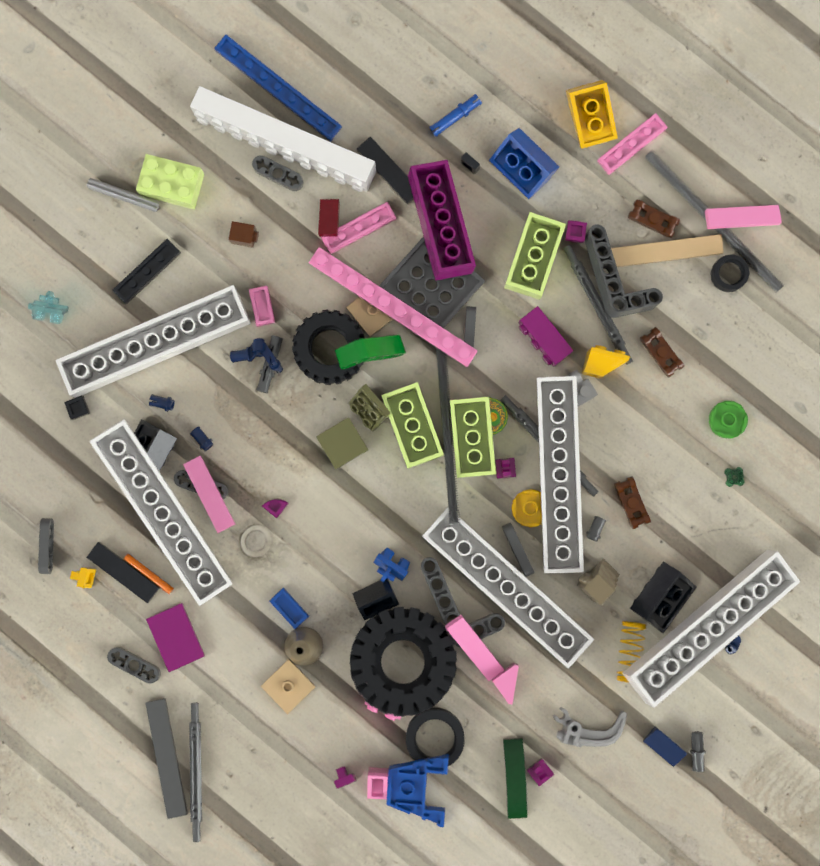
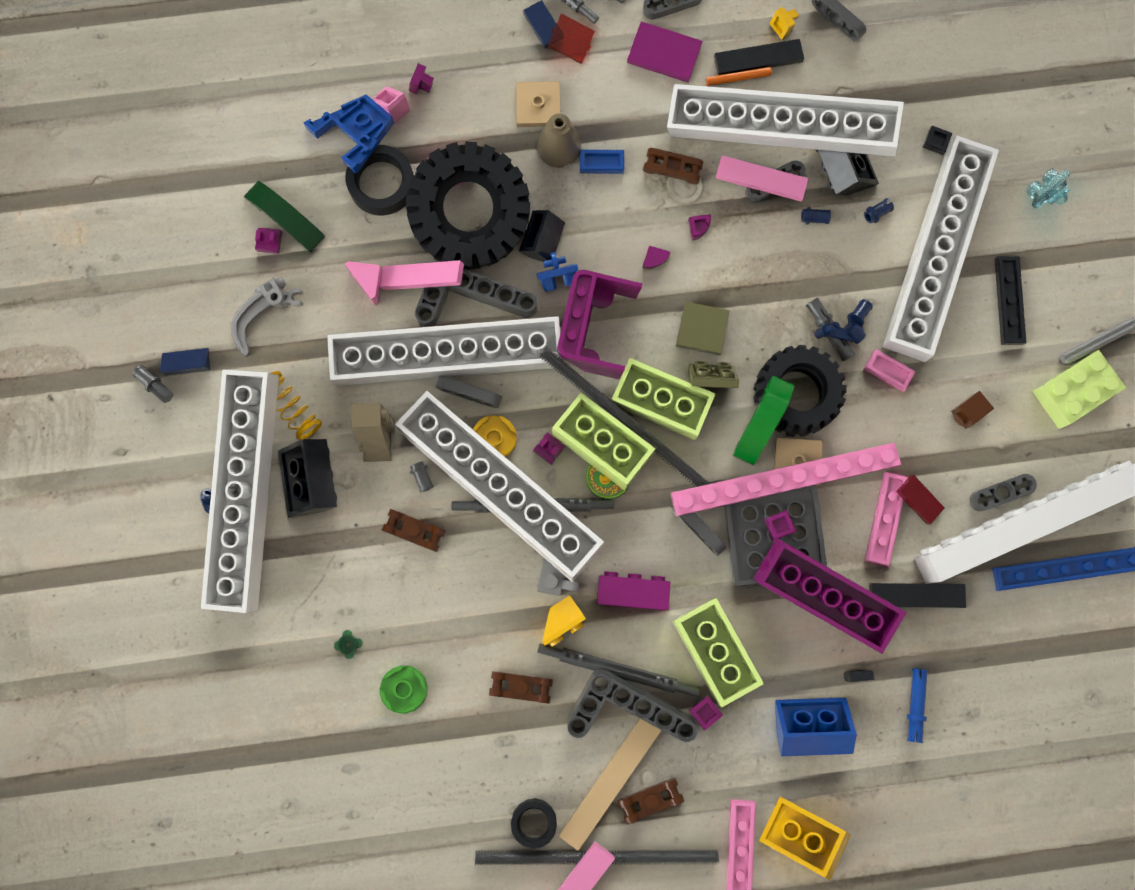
camera: 125 degrees right, 5 degrees down
none -> dark blue tile [523,0,564,48]
none -> clear red piece [547,13,595,64]
none -> magenta windscreen [557,270,643,380]
none -> magenta tile [642,245,670,269]
none -> reddish brown plate [643,148,704,184]
none -> magenta tile [764,510,796,541]

